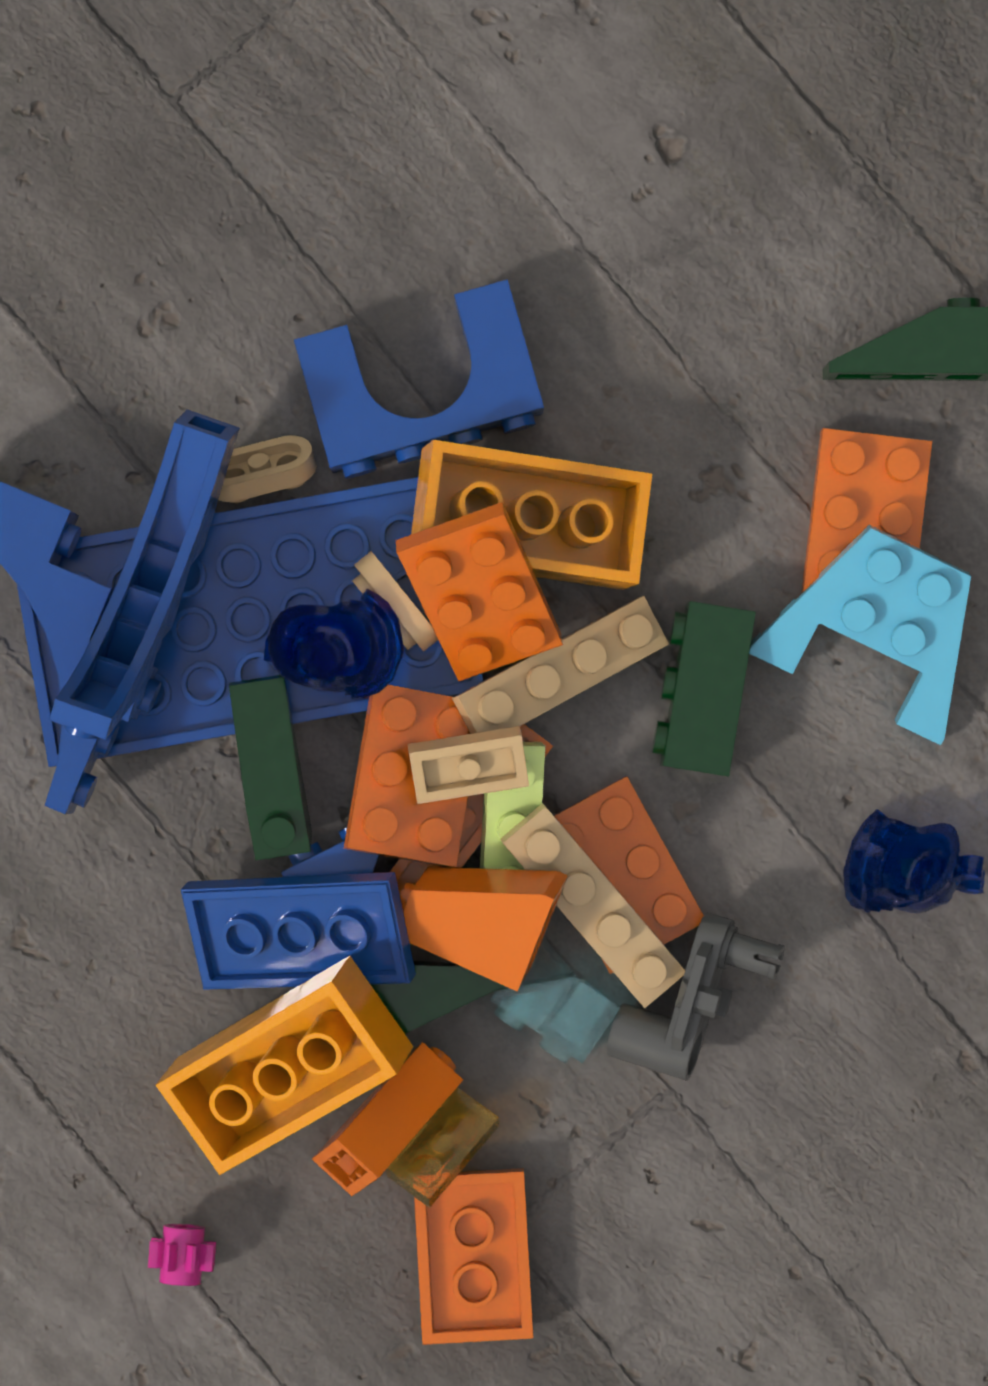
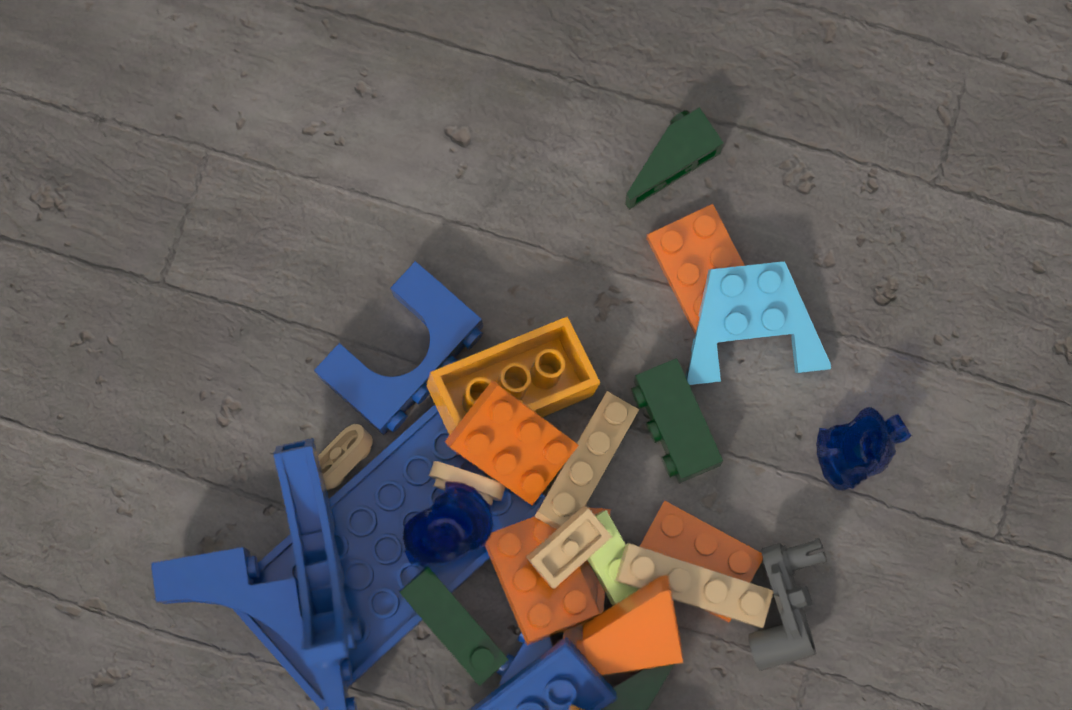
camera: 30 degrees left, 10 degrees down
clear light blue slope [490,972,620,1063] -> none

